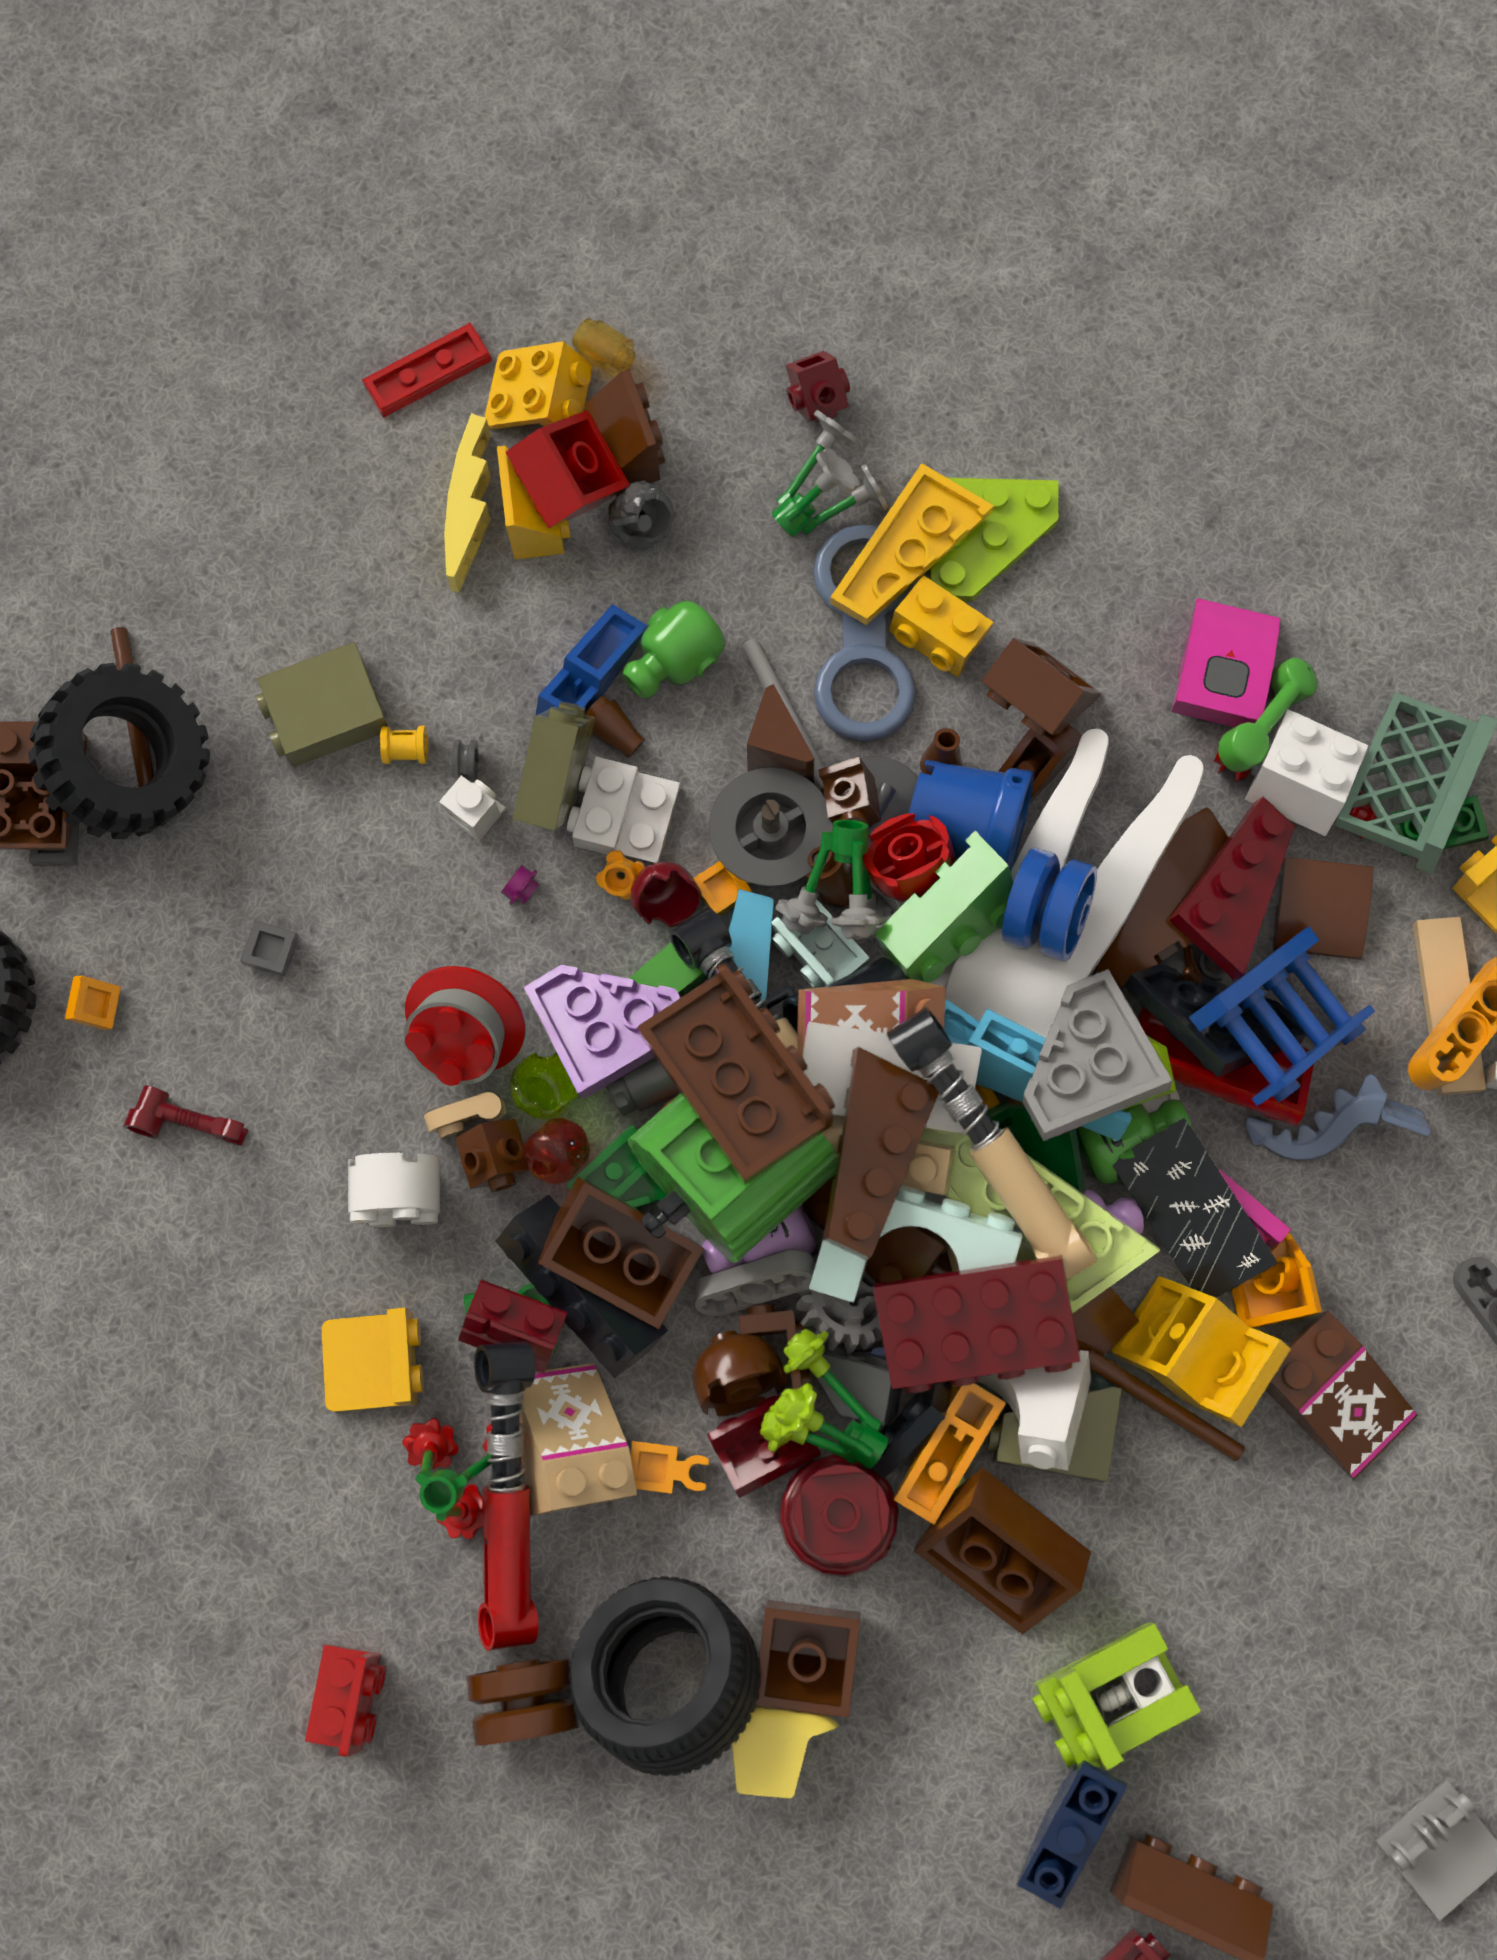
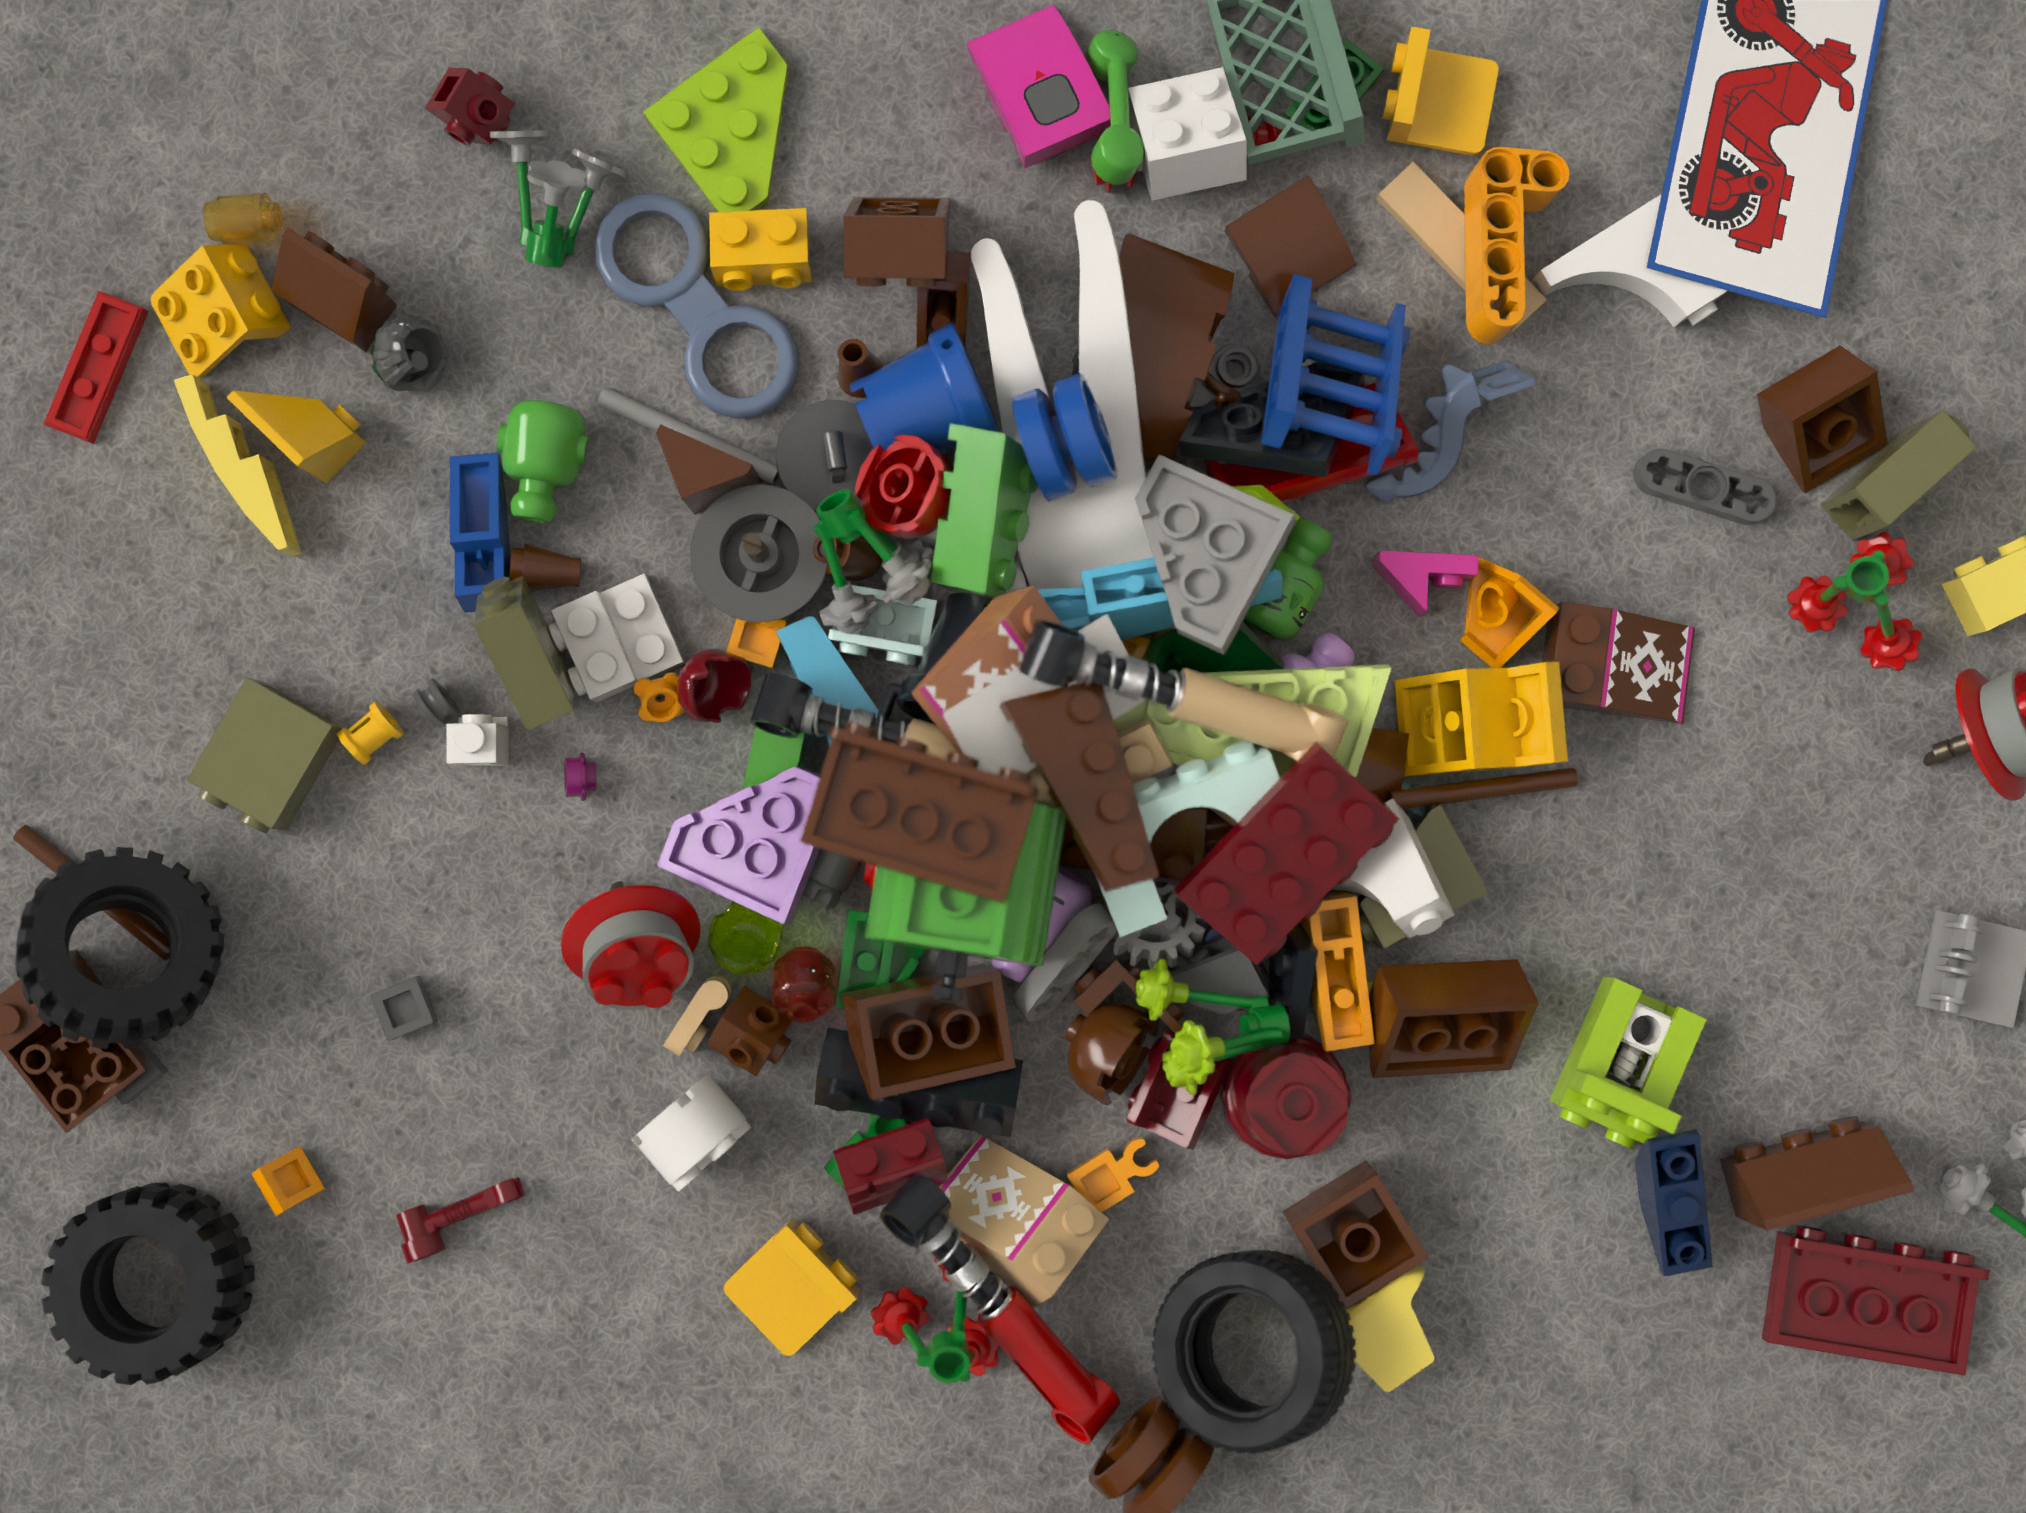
camera: 40 degrees left, 10 degrees up
red brick [506,410,629,529] -> none
reddish brown brick [818,756,881,825] -> none
yellow wing [830,463,994,625] -> none
black sticker [1112,1118,1277,1298] -> none
dark red wing [1169,797,1295,981] -> none

